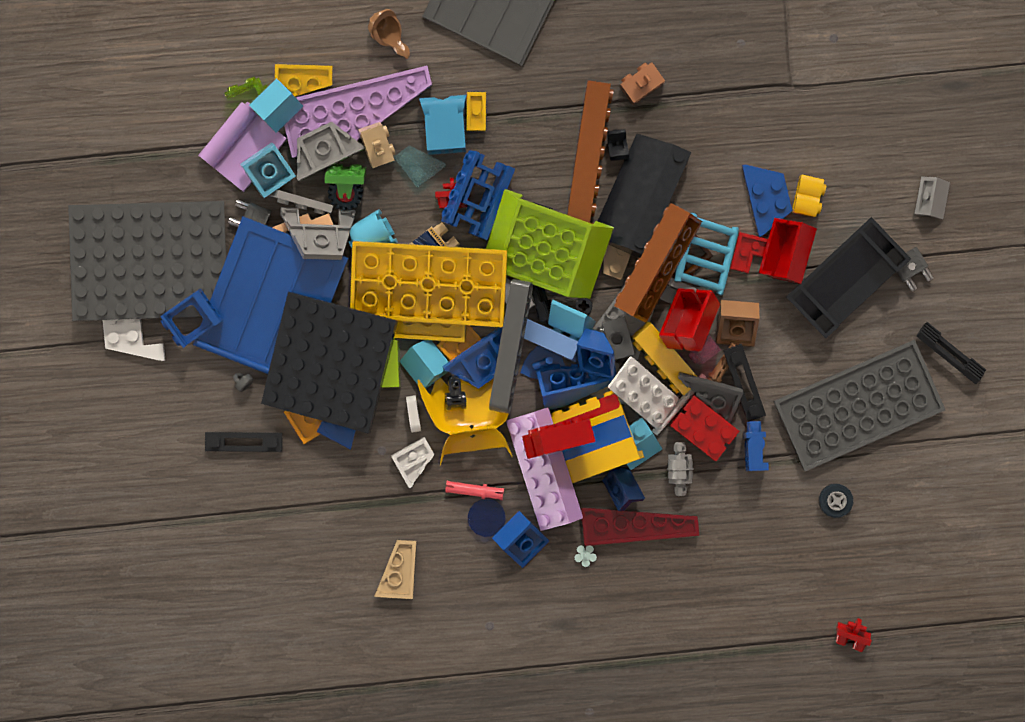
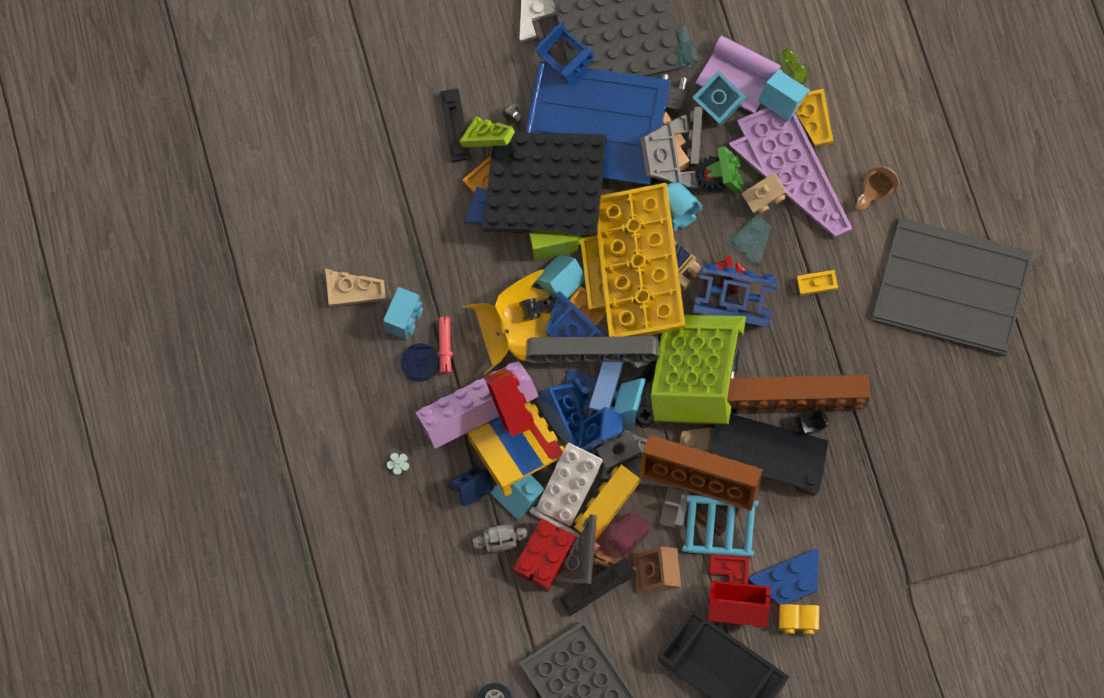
camera: 85 degrees right, 15 degrees down
light grey wing [297,122,365,181] -> none
white wing [391,437,434,488] -> none
white beam [406,395,421,433] -> none
dark azure piece [419,95,467,155] -> none
blue slope [492,511,549,568] -> none
dark red wing [581,508,699,546] -> none
nougat brick [620,62,665,105] -> none
red piece [659,288,720,351] -> none
blue hips [743,421,769,471] -> none
none -> medium azure brick [383,287,423,340]
none -> lime wing [459,116,515,147]
none -> clear light blue arm [677,26,699,68]

